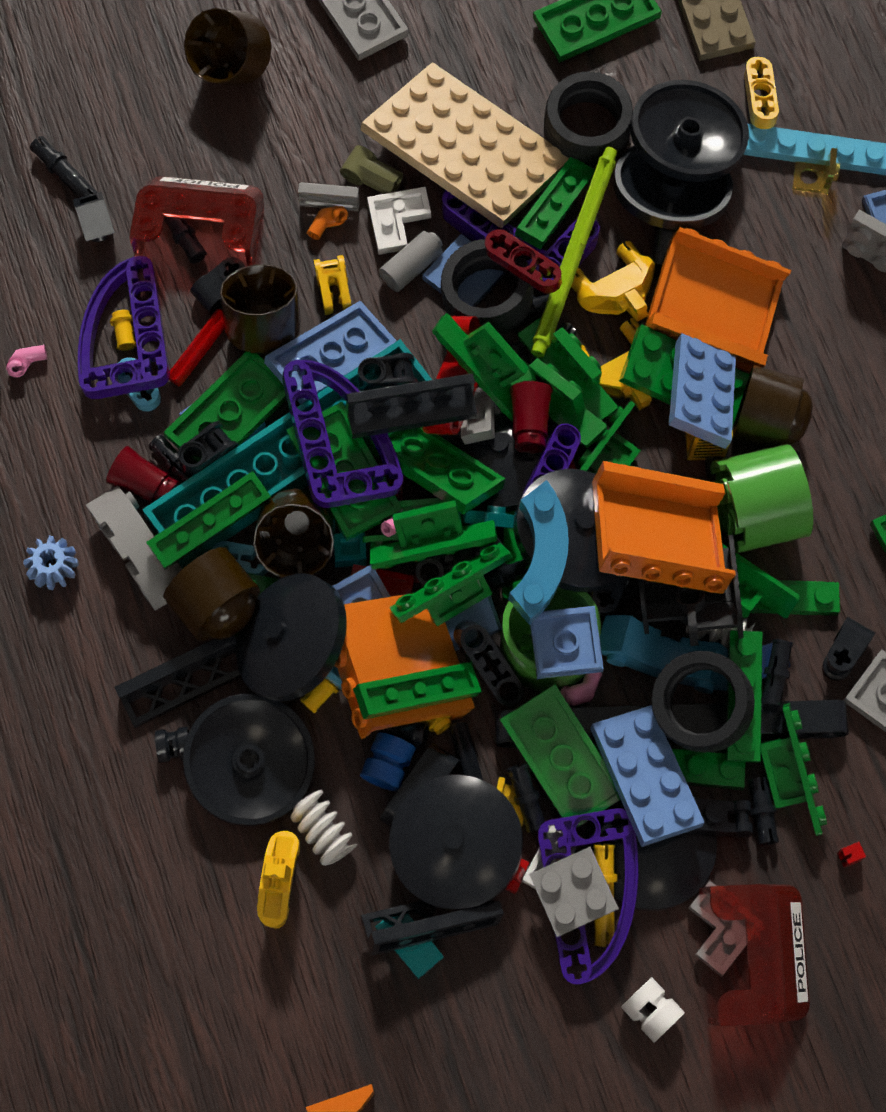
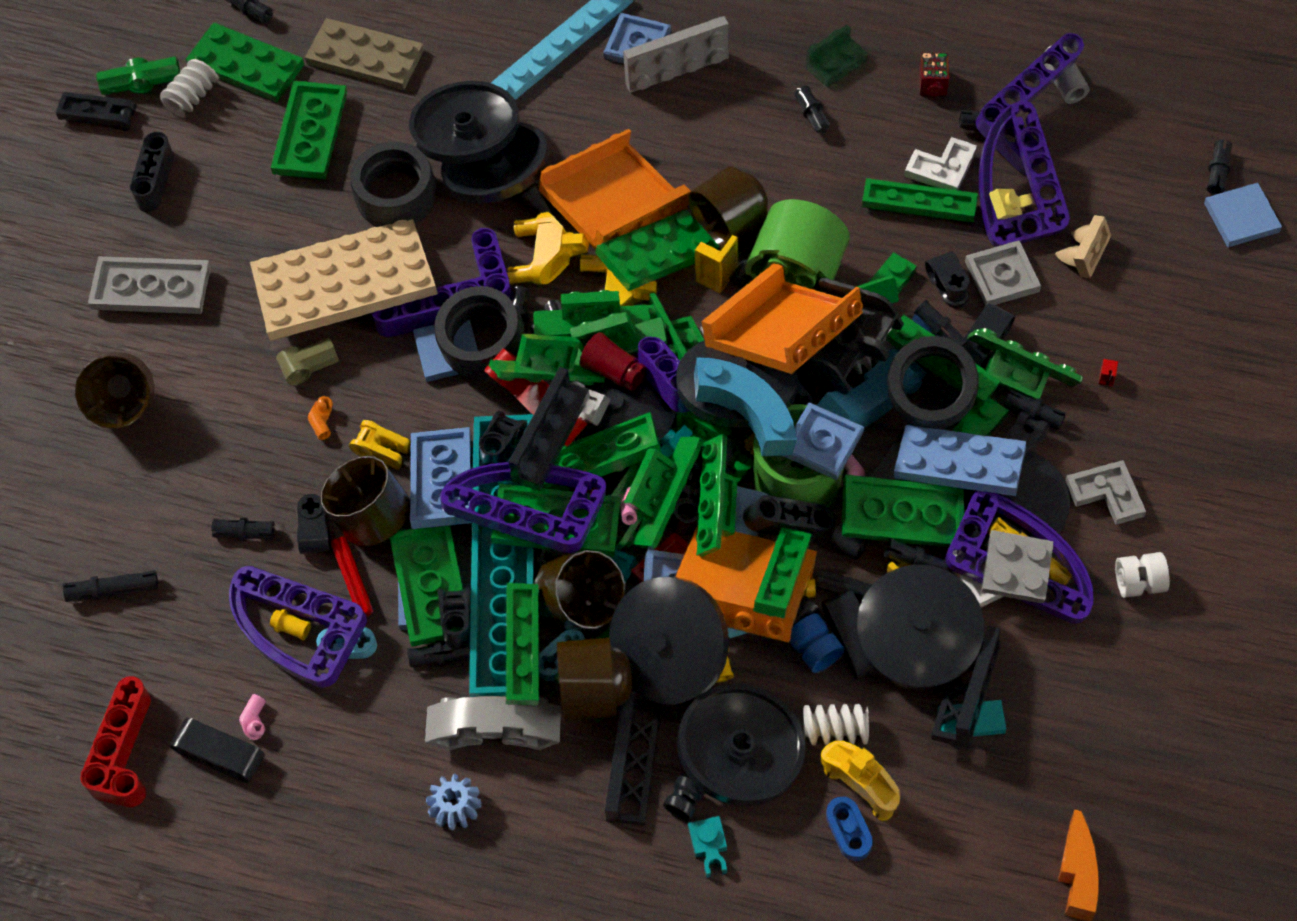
camera: 50 degrees left, 10 degrees down
brick [73,191,115,242] -> none
dark red plant [106,445,179,503] -> none
clear red windscreen [129,176,264,266] -> none
light grey tile [298,182,360,211] -> none
white plate [367,187,431,255] -> none
light grey brick [379,231,443,292] -> none
dark red beam [485,229,562,293] -> none
green plate [515,157,595,250] -> none
lime piece [531,147,617,357] -> none
medium blue plate [669,333,736,449] -> none
clear red windscreen [699,884,810,1026] -> none
yellow beam [744,57,779,129] -> none
clear yellow bracket [792,148,840,194] -> none
none -> teal plate [688,816,727,878]
none -> blue plate [826,797,872,861]

